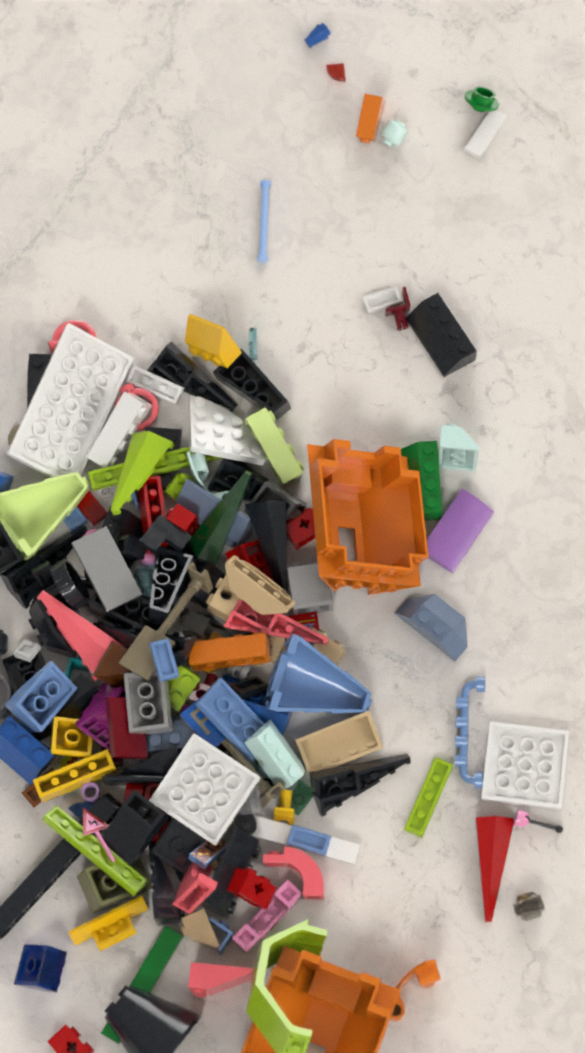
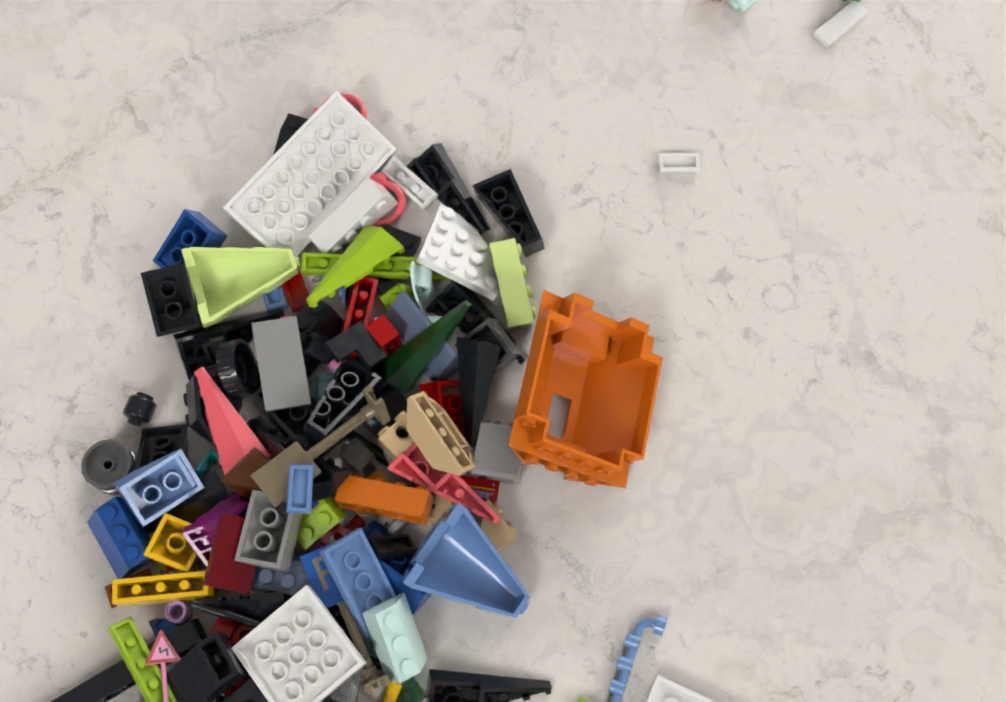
camera: 15 degrees right, 0 degrees up
white tile [13,639,41,662] -> none
yellow slope [185,314,242,368] -> none
clear light blue tile [249,328,258,360] -> none
light blue bar [257,180,271,263] -> none
red brick [286,508,316,550] -> none
tan slope [294,711,383,777] -> none
dark red bracket [385,287,411,331] -> none
sand blue wedge [395,594,468,661] -> none
green slope [401,441,442,521] -> none
black slope [406,293,477,377] -> none
medium lavender slope [427,488,494,573] -> none
light aqua slope [439,424,479,472] -> none

